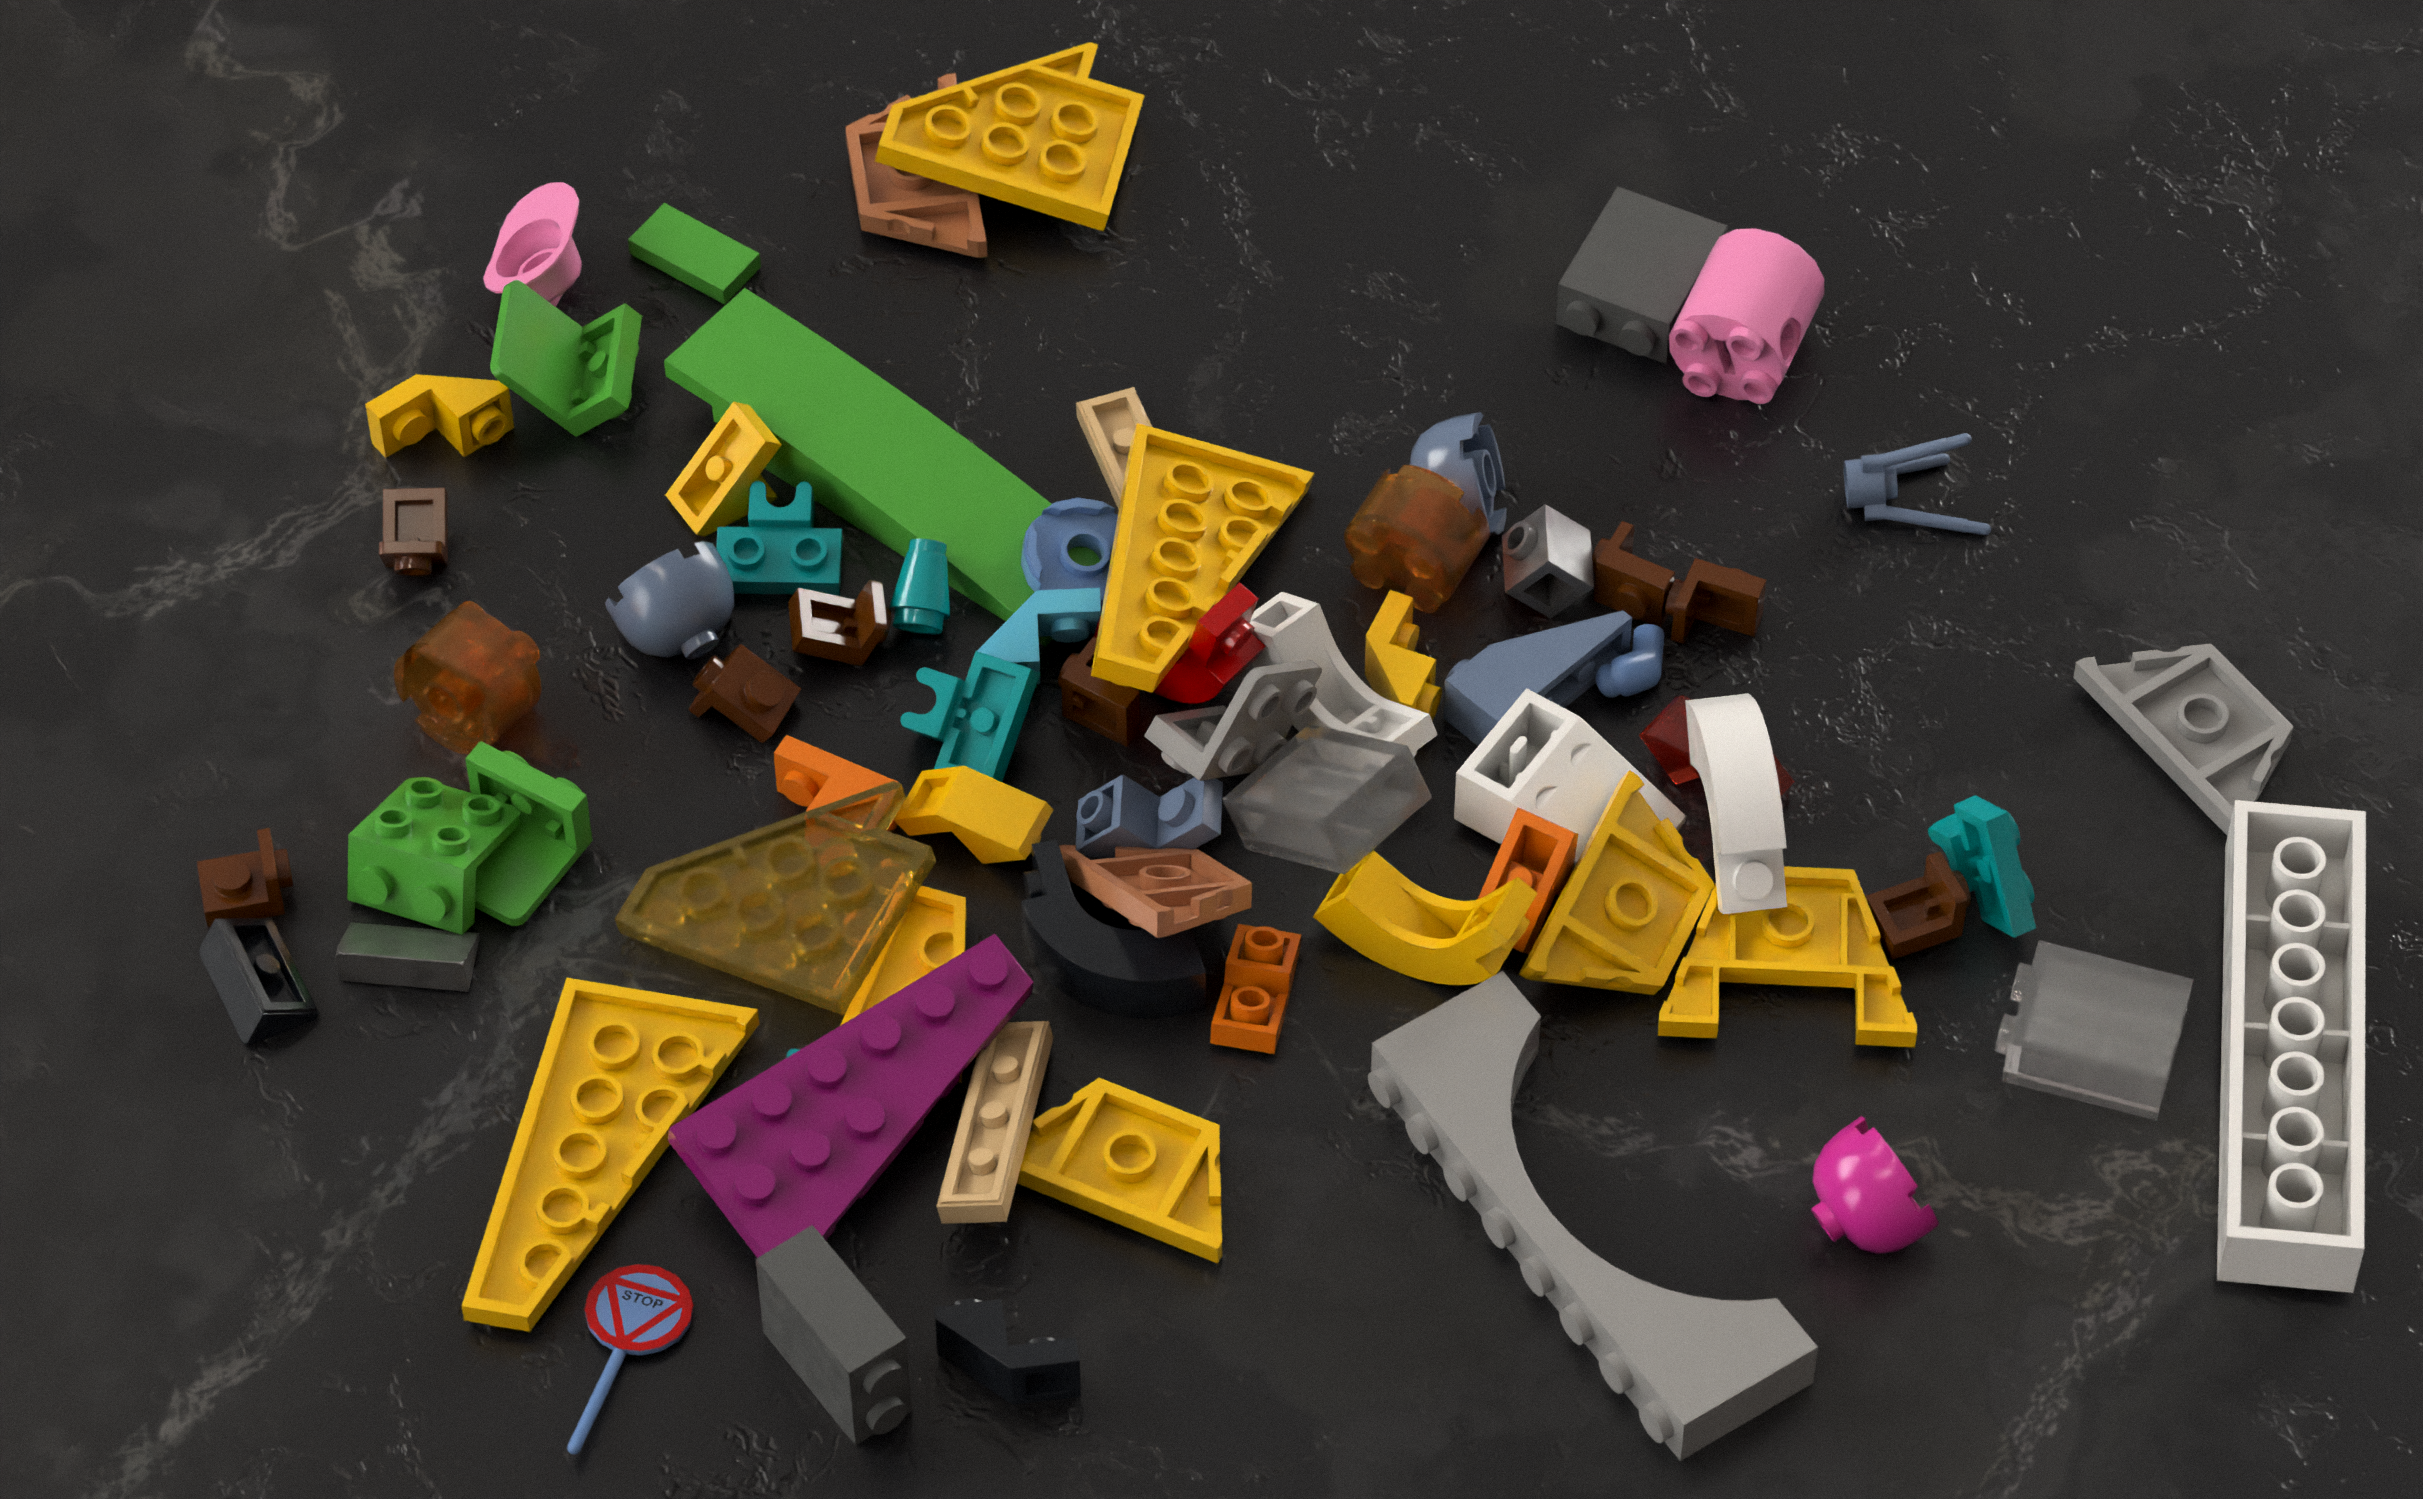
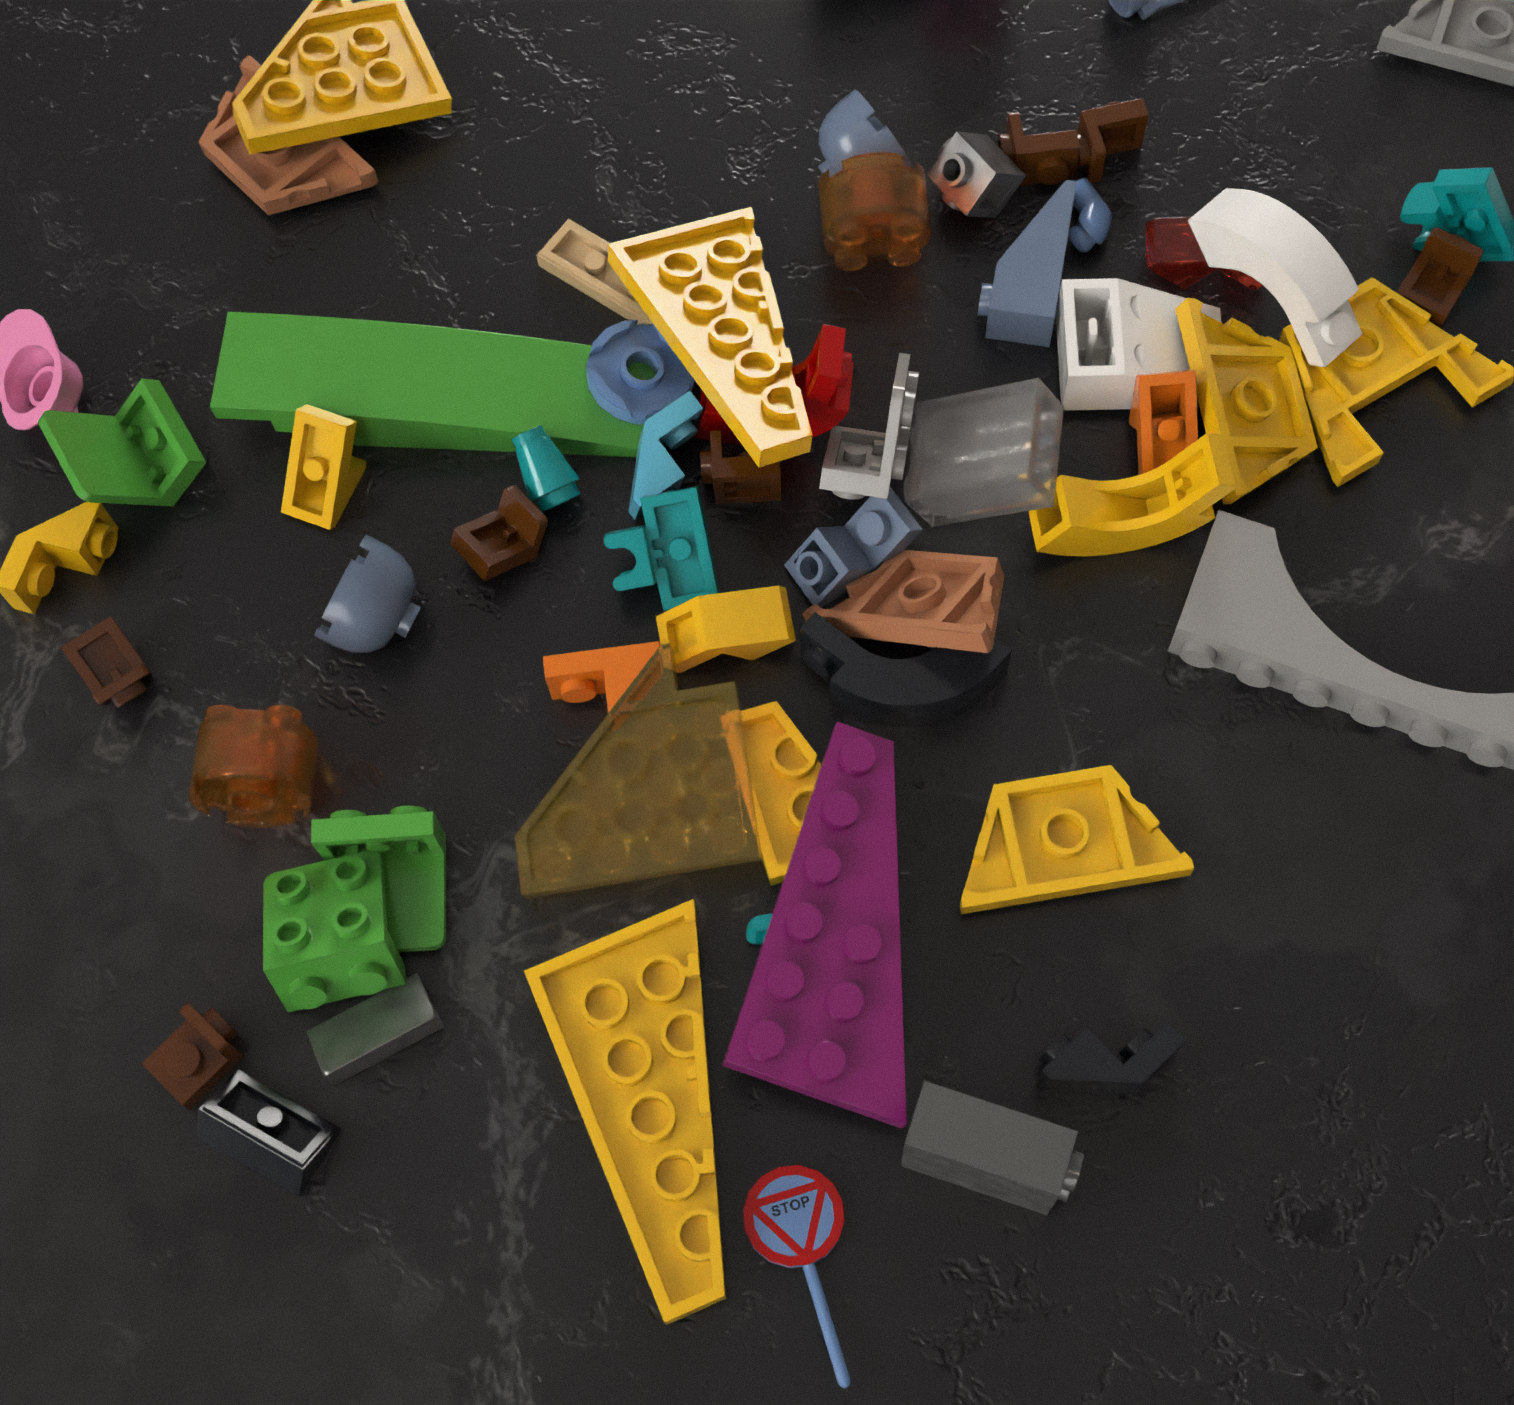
camera: 30 degrees left, 15 degrees up
bright green tile [628,203,761,305] -> none
reddish brown bracket [688,644,801,743] -> none
teal plate [716,481,843,595] -> none
tan tile [937,1021,1054,1224] -> none
orange slope [1210,924,1302,1054] -> none
white arch [1250,592,1438,777] -> none
yellow slope [1365,590,1442,721] -> none

